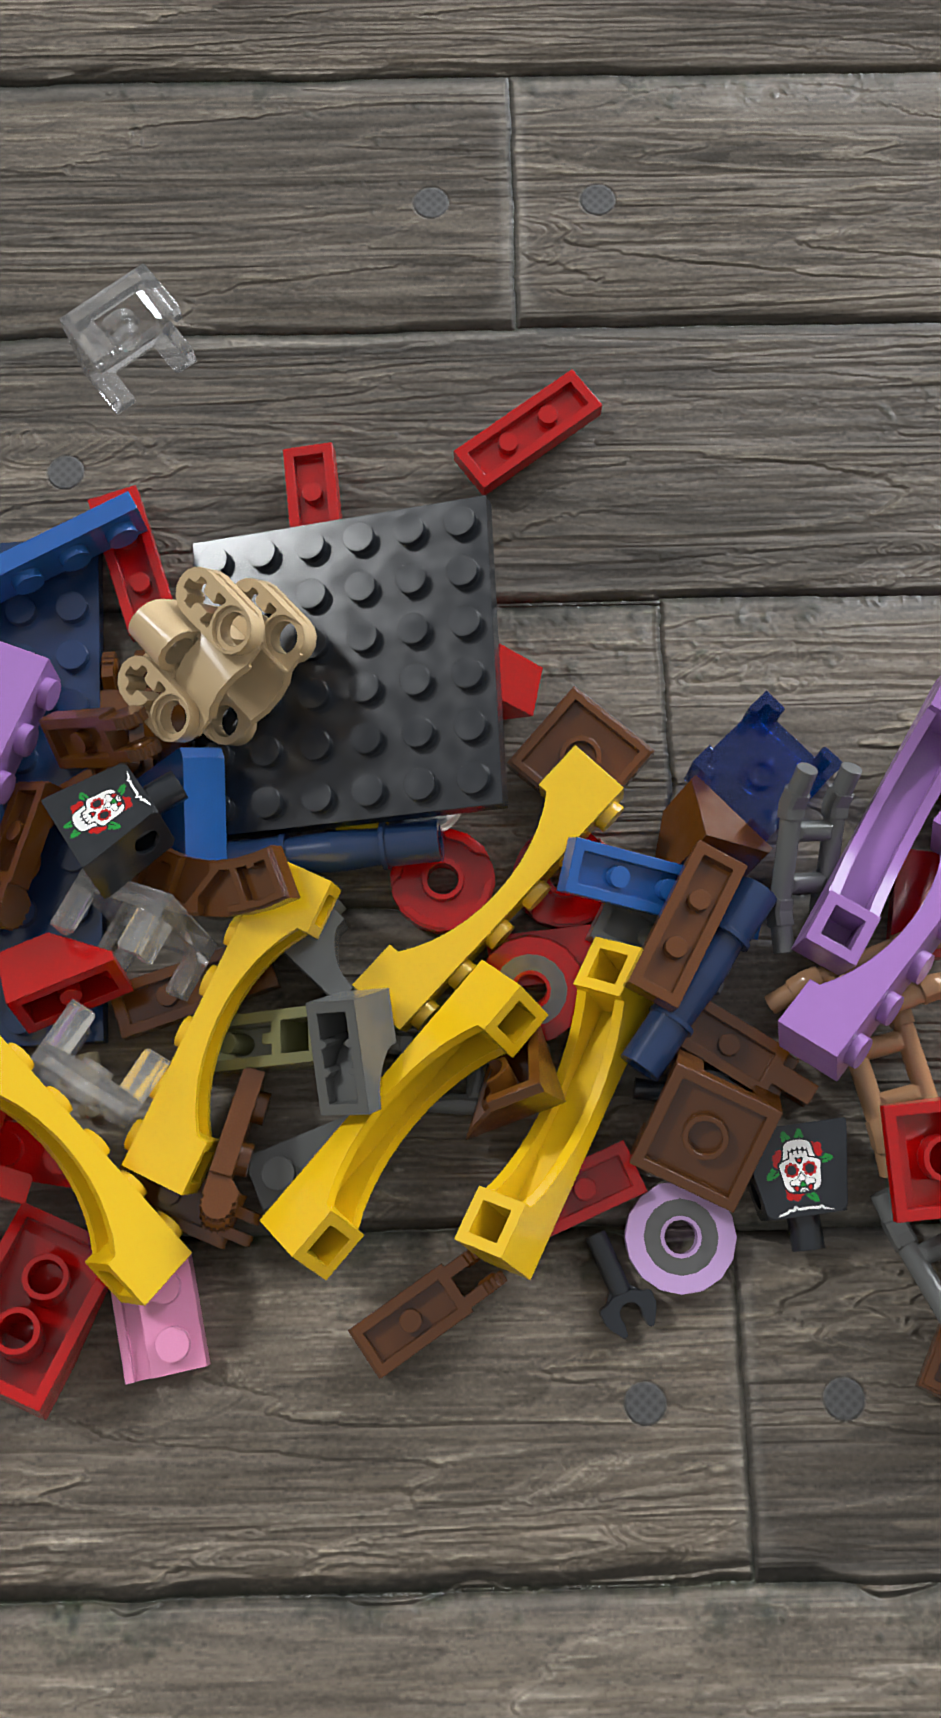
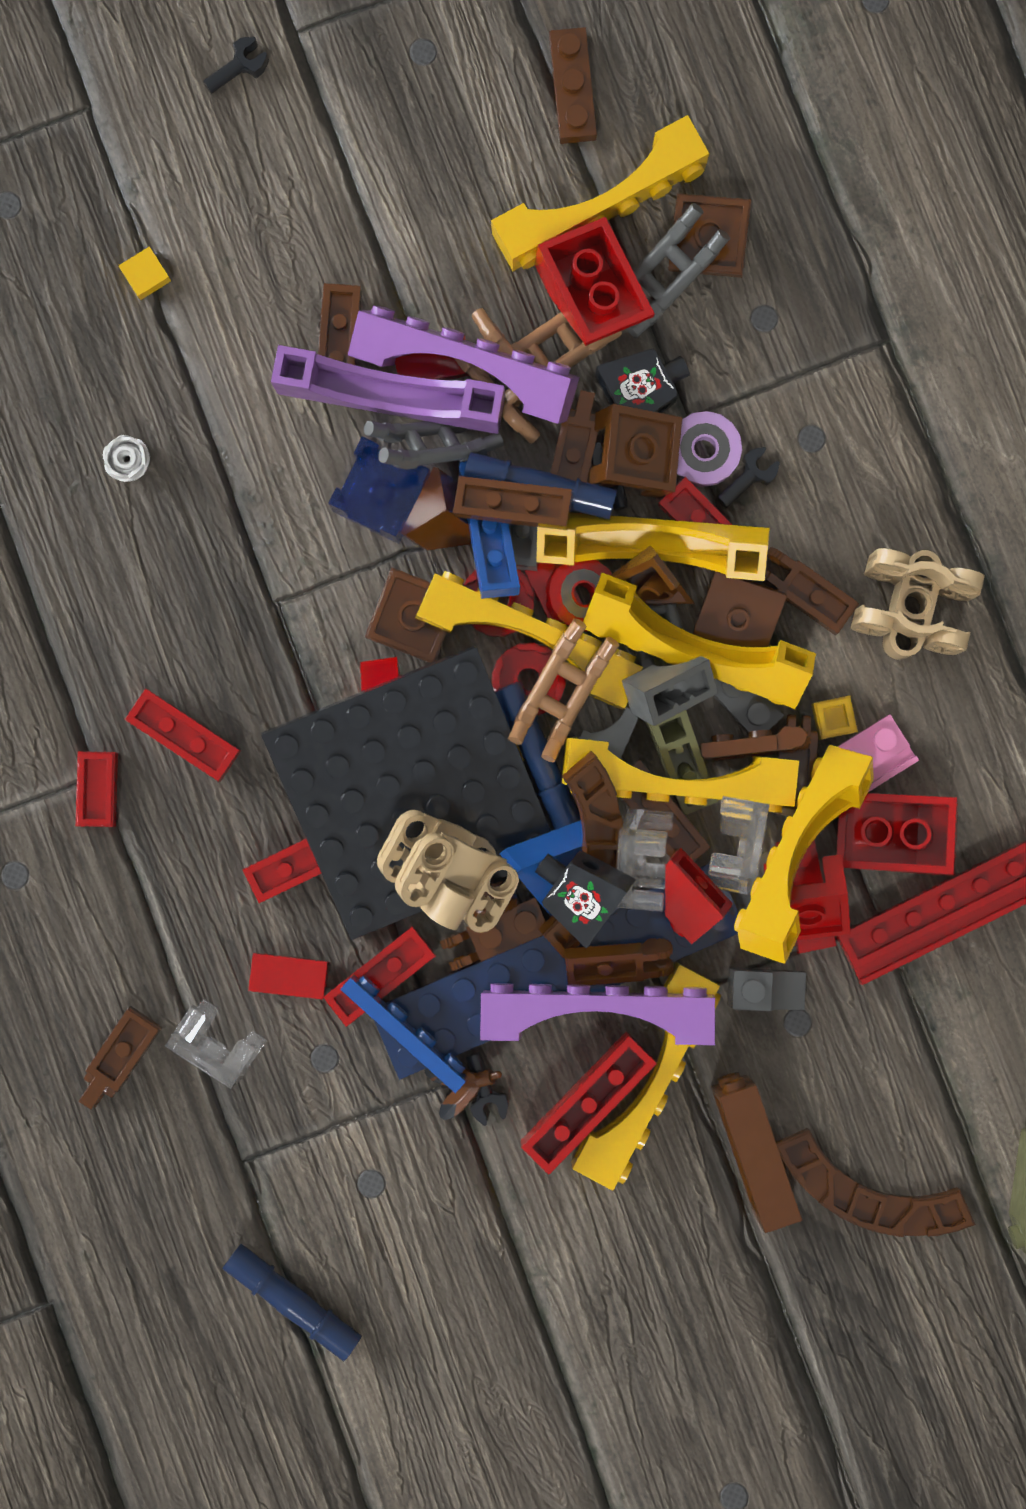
camera: 105 degrees left, 10 degrees up
reddish brown hinge [38,705,163,769] -> none
none -> red tile [75,751,118,827]
none -> reddish brown hinge [78,1006,162,1110]
none -> white plate [103,435,150,482]
none -> red tile [248,953,329,1000]
none -> medium nougat piece [508,618,619,762]
none -> reddish brown plate [692,571,787,647]
none -> yellow tile [811,696,858,740]
none -> tan piece [851,548,985,660]

